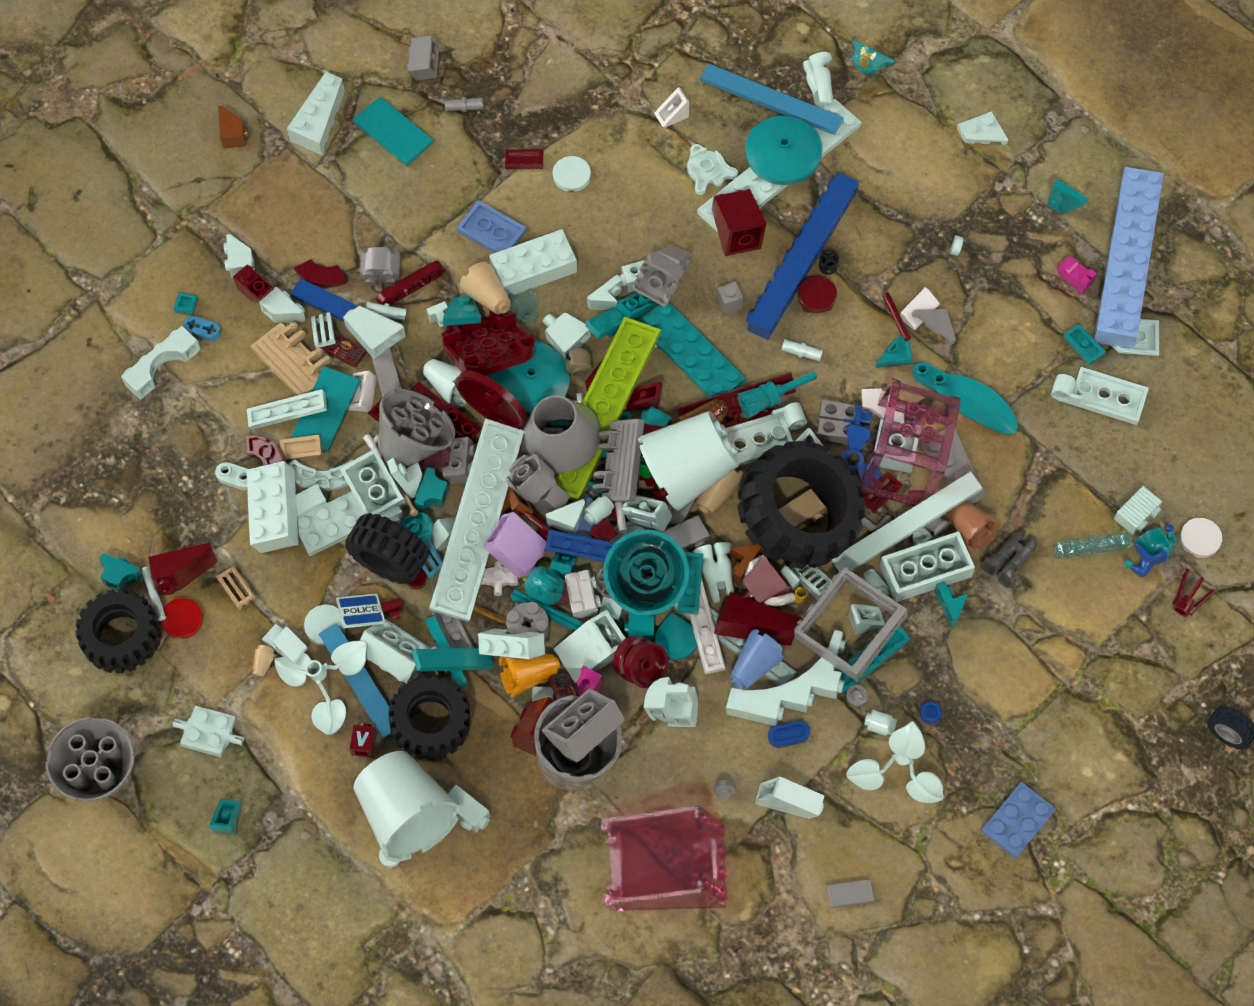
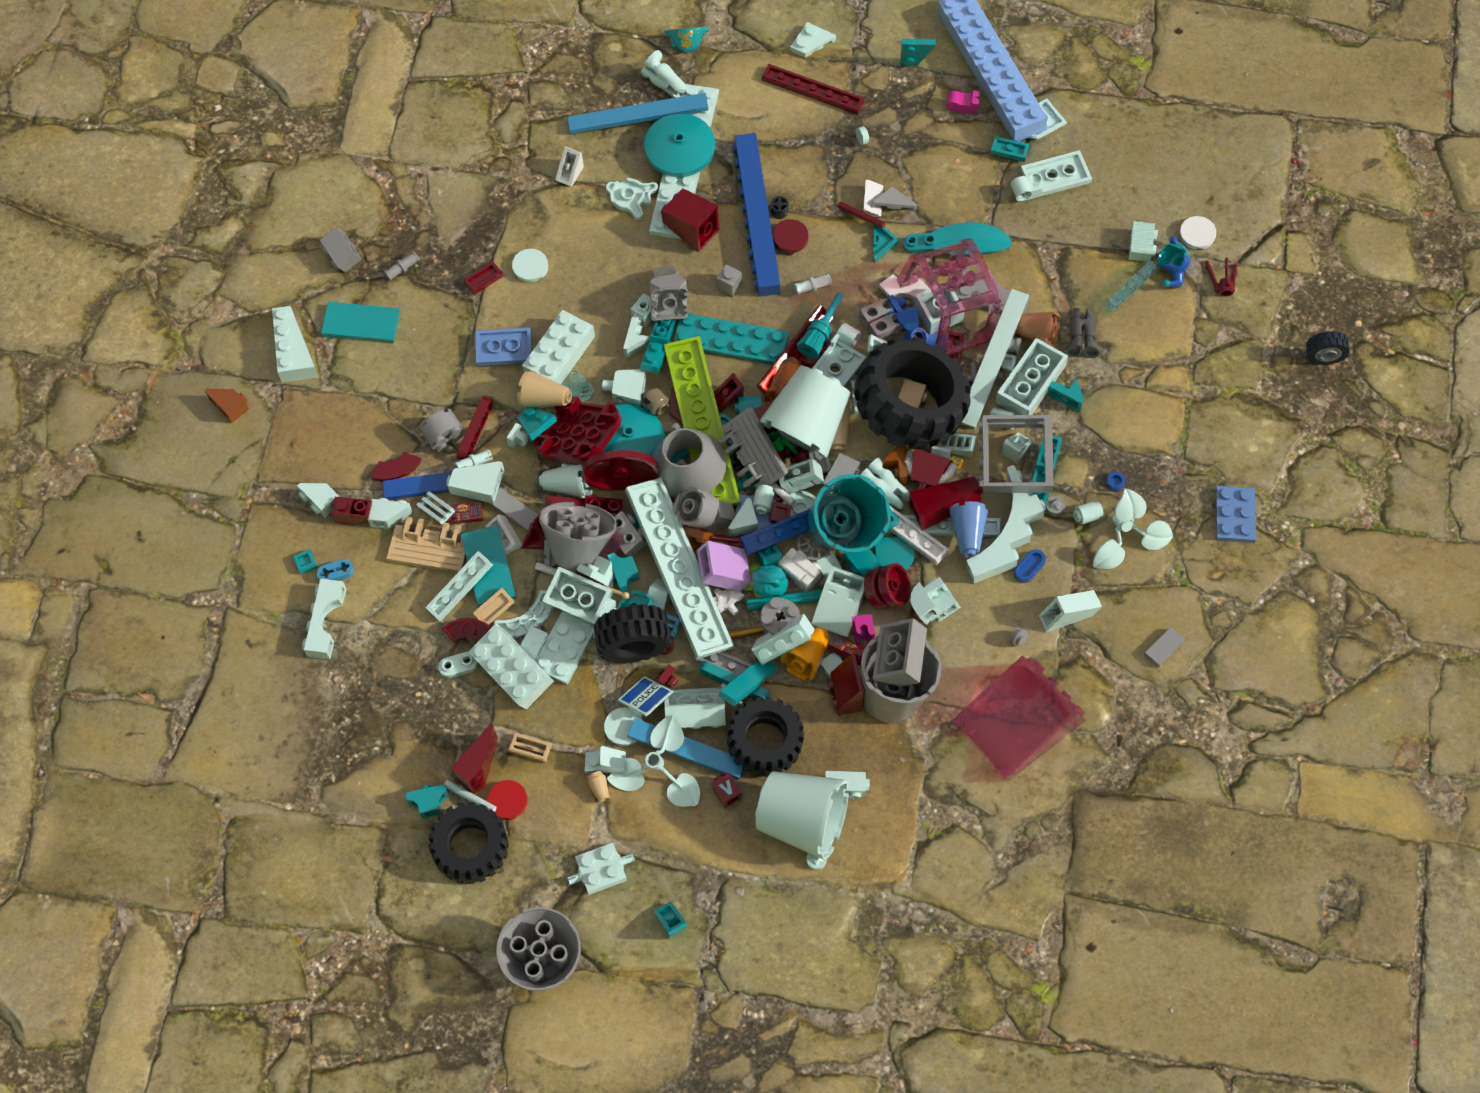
camera: 35 degrees left, 0 degrees up
none -> dark red tile [762,64,865,115]

